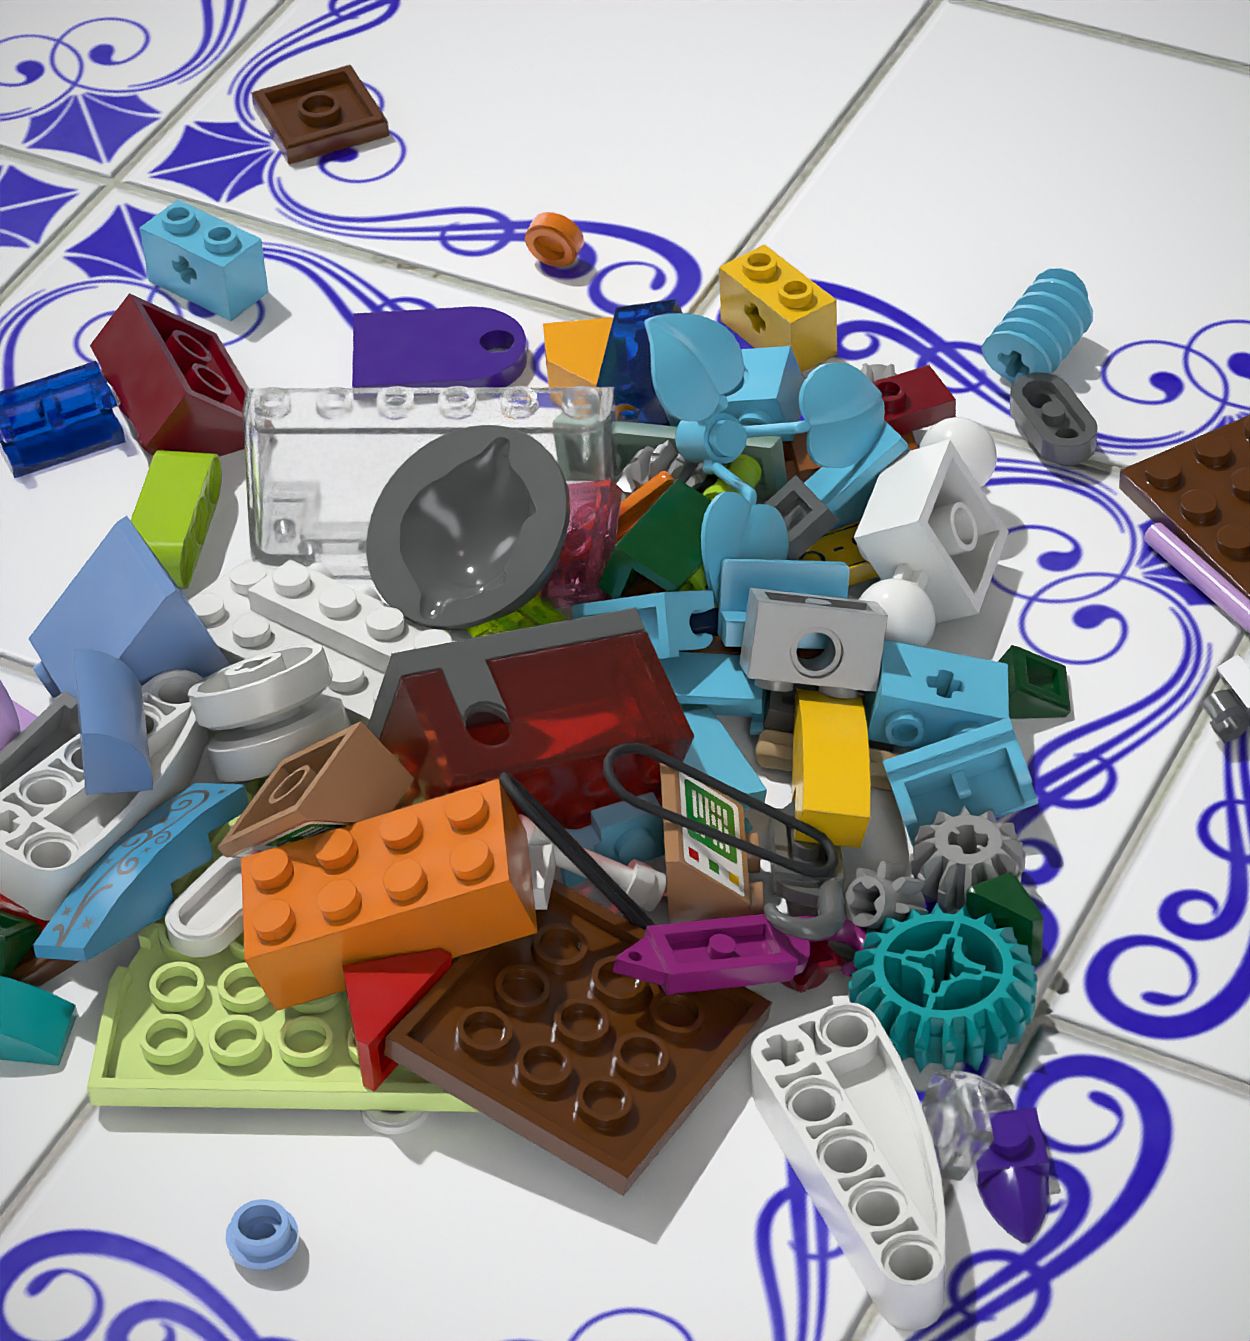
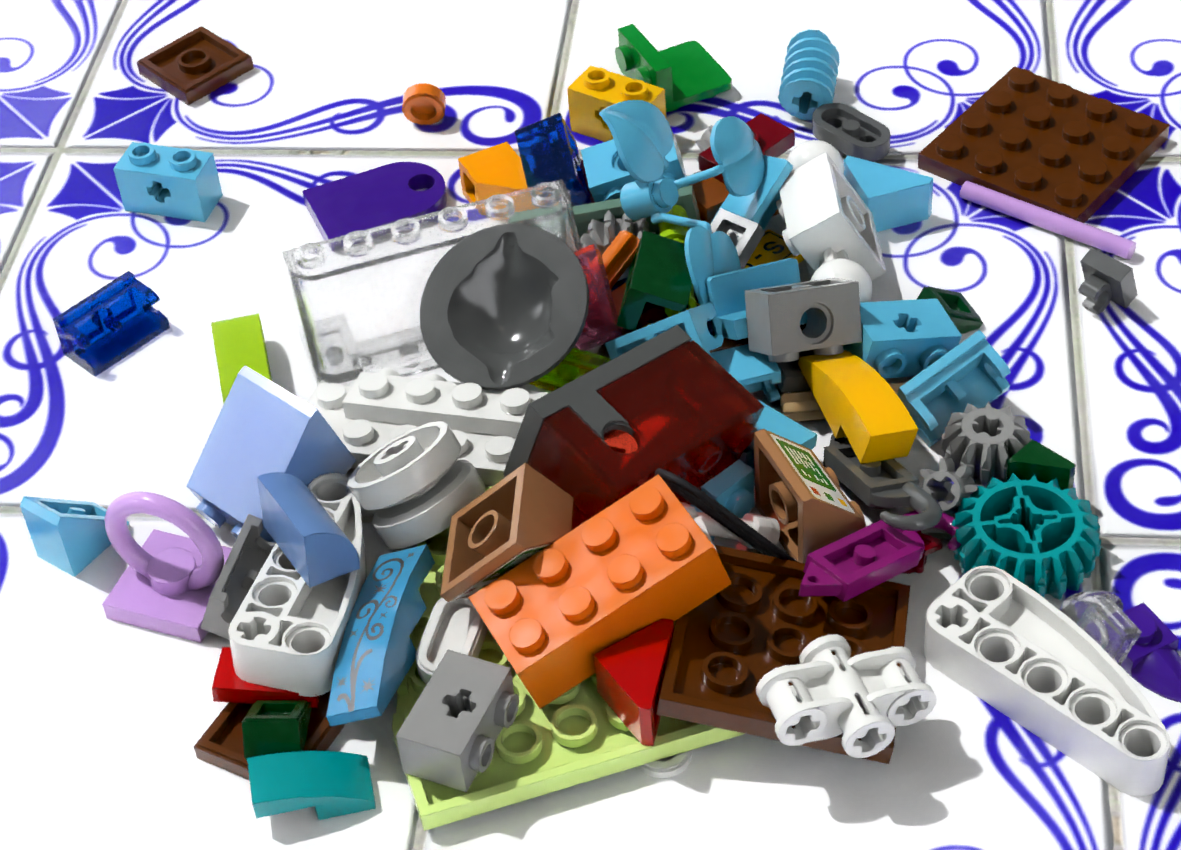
camera: 20 degrees left, 0 degrees up
dark red slope [89,293,276,457] -> none
black piece [603,743,838,878] -> none
none -> light grey brick [396,650,519,793]
none -> green bracket [615,24,732,112]
none -> white axle [756,634,937,758]
none -> medium azure slope [844,155,933,232]

